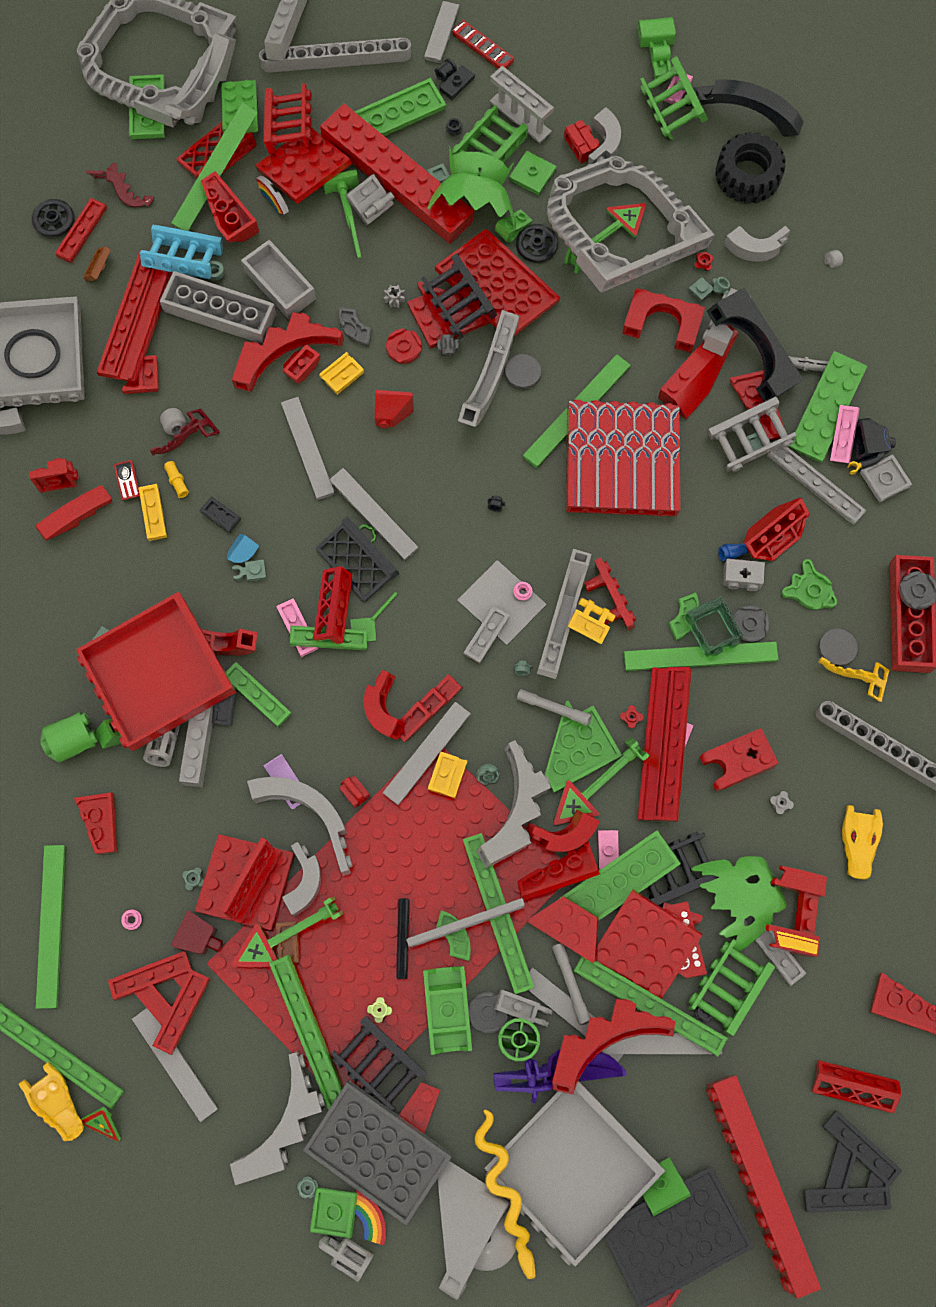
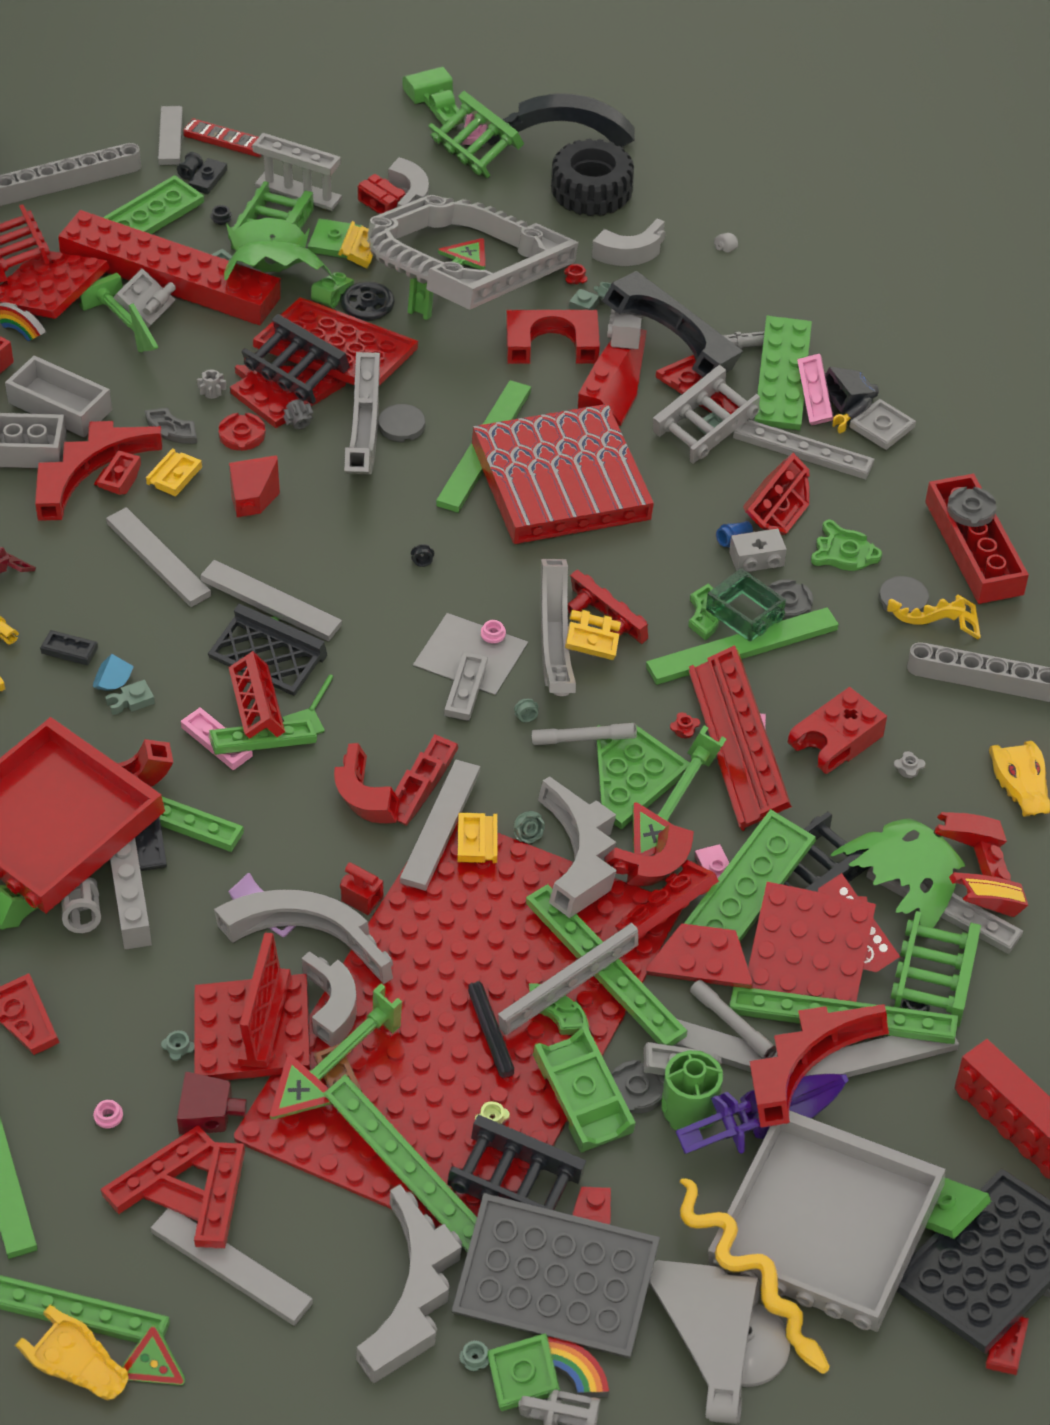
camera: 20 degrees left, 25 degrees down
none -> yellow plate [338,221,373,269]

